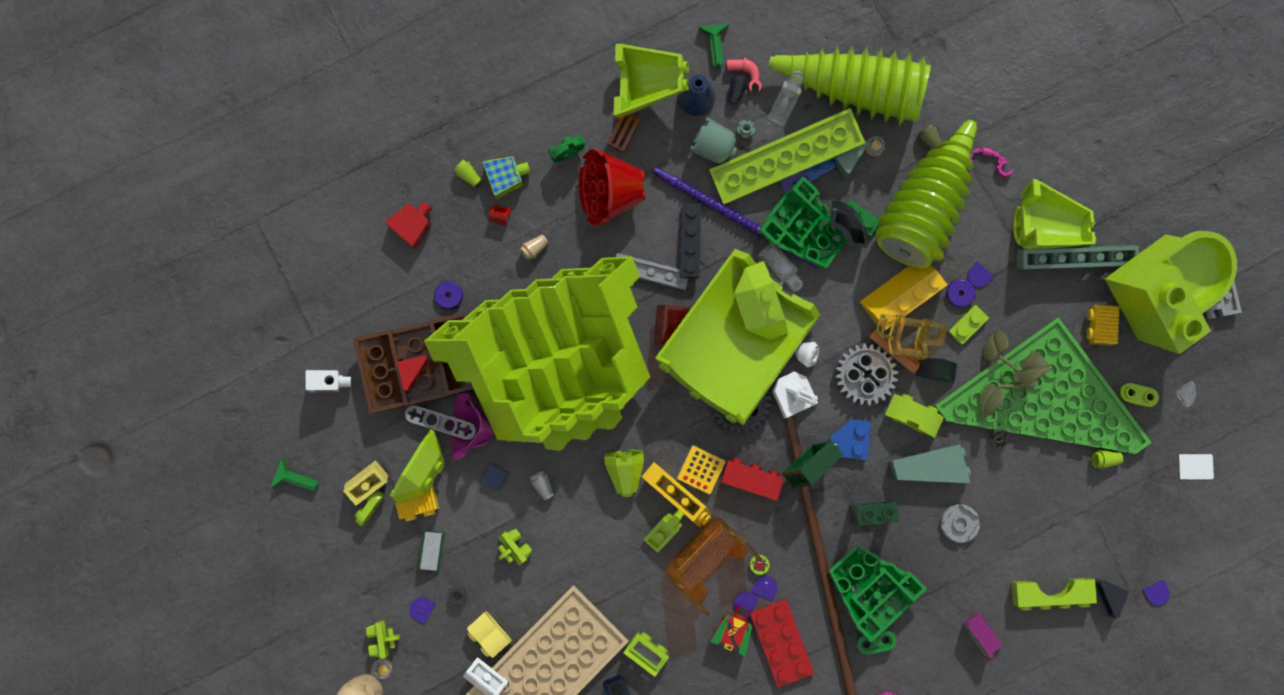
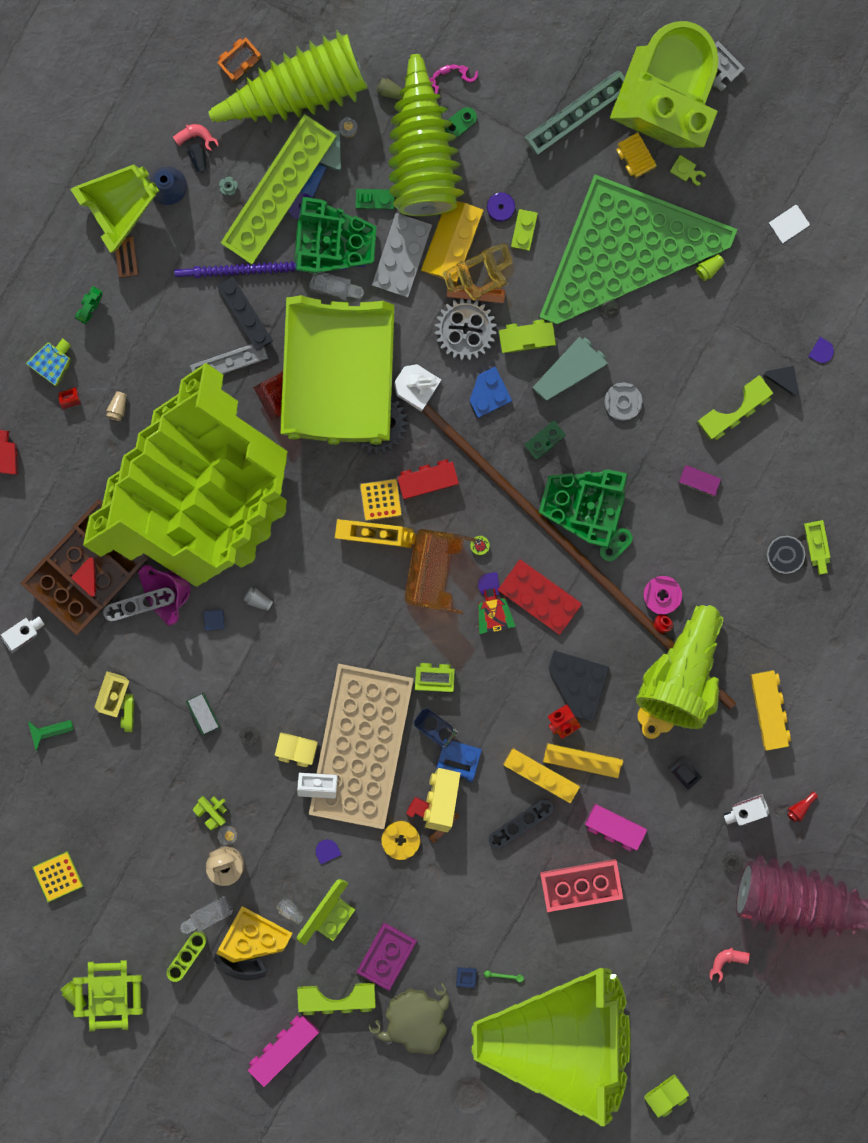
camera: 30 degrees left, 5 degrees up
lime wedge [390,429,445,504] -> none
yellow brick [395,486,440,522] -> none
dark purple piece [410,598,435,624] -> none
dark purple piece [434,281,463,310] -> none
lime cone [454,159,482,187] -> none
lime hips [498,529,532,566] -> none
red cone [578,149,646,227] -> none
lime cone [604,449,644,497] -> none
lime hinge [644,509,685,553] -> none
sand green cylinder [689,117,737,164] -> none
green piece [698,23,729,67] -> none
lime wedge [734,261,788,340] -> none
dark purple piece [751,576,777,601] -> none
clear brick [767,71,803,127] -> none
dark green window [782,440,843,488] -> none
white cone [795,342,819,368] -> none
black brick [830,200,867,248] -> none
black slope [916,357,957,383] -> none
dark purple piece [968,261,994,287] -> none
olive plant [978,330,1052,419] -> none
lime cone [1013,178,1096,250] -> none
lime plate [1118,383,1159,407] -> none
clear tile [1175,381,1197,408] -> none
none -> yellow tile [32,851,84,902]
none -> orange window [217,38,262,83]
none -> light grey plate [372,213,432,298]
none -> green plate [445,107,477,139]
none -> lime plate [670,155,706,186]

